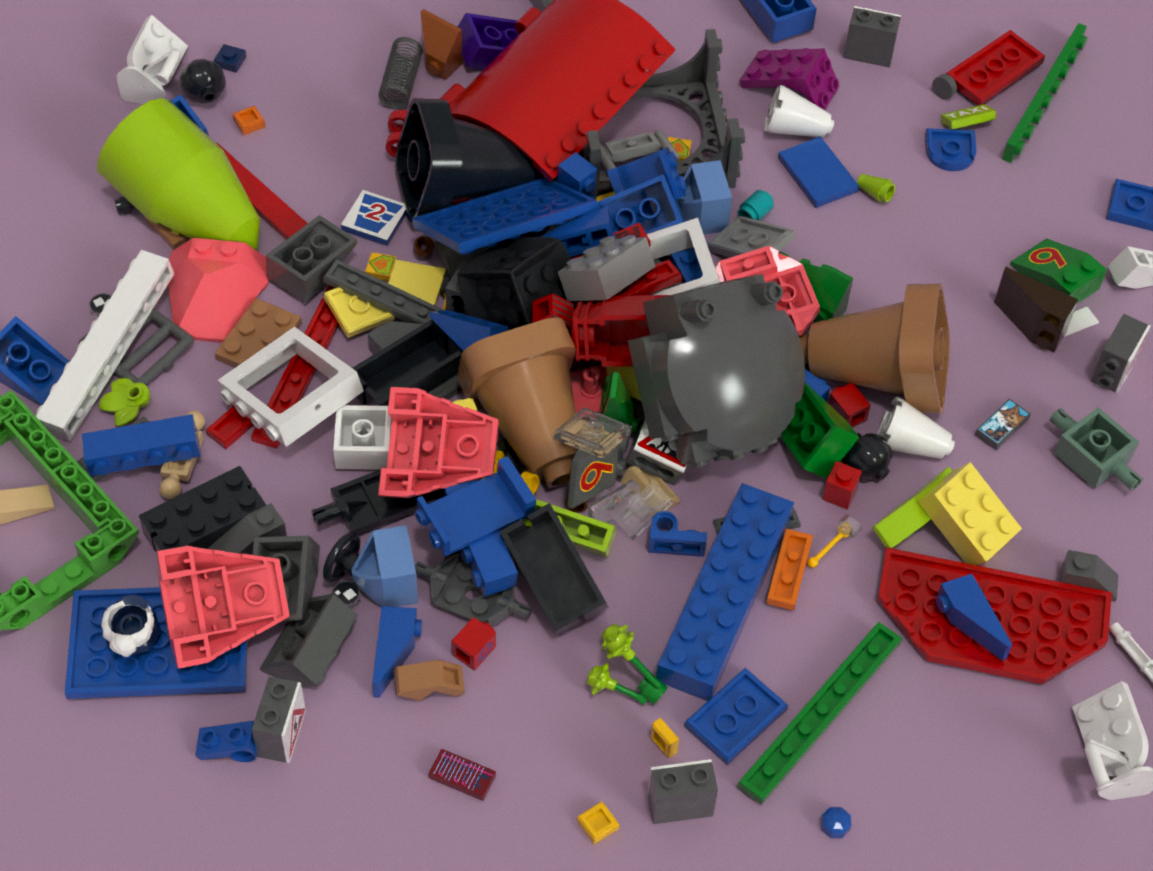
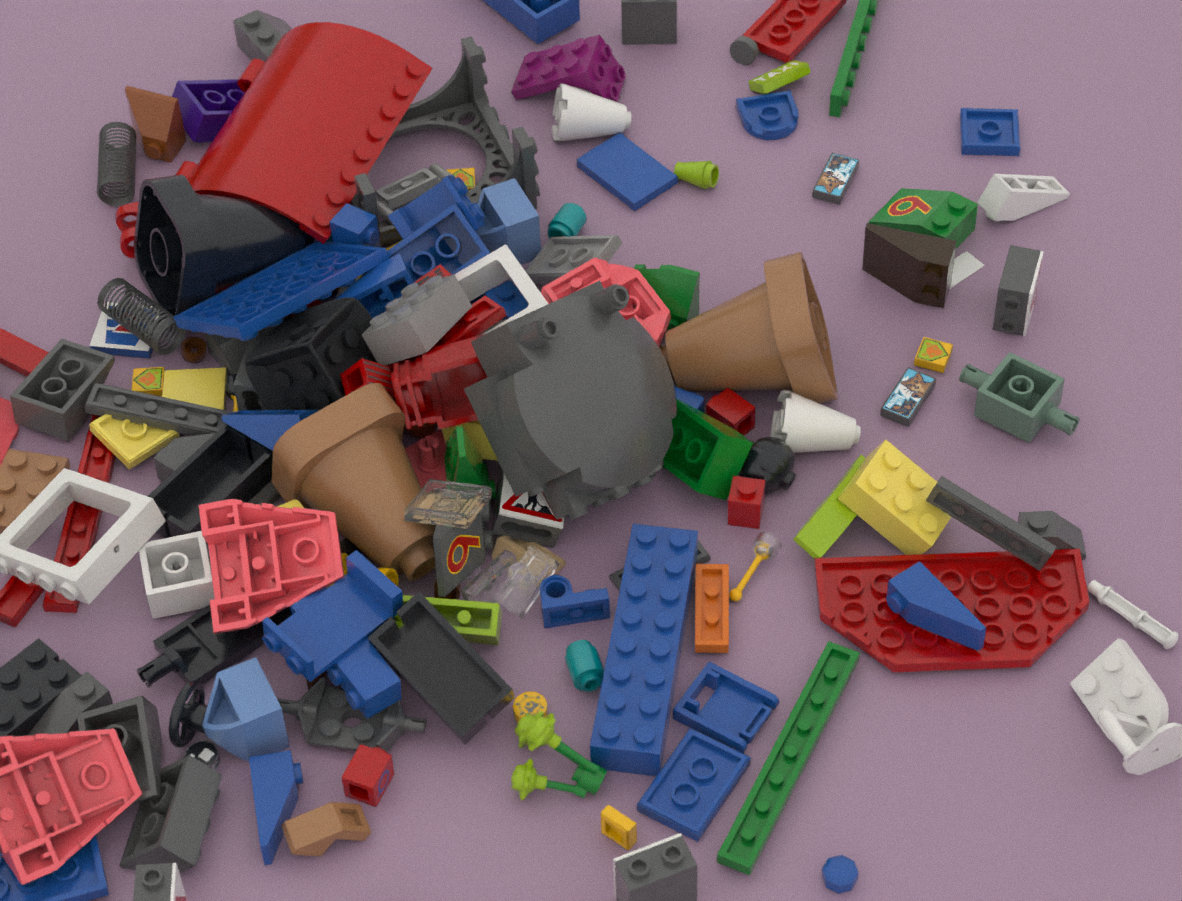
camera: 10 degrees left, 5 degrees down
none -> dark grey piece [97,278,186,355]
none -> yellow tile [513,691,548,722]
none -> teal brick [565,640,604,692]
none -> blue container [673,661,779,753]
none -> tile [812,152,859,205]
none -> tile [914,337,953,373]
none -> dark grey tile [926,476,1057,570]

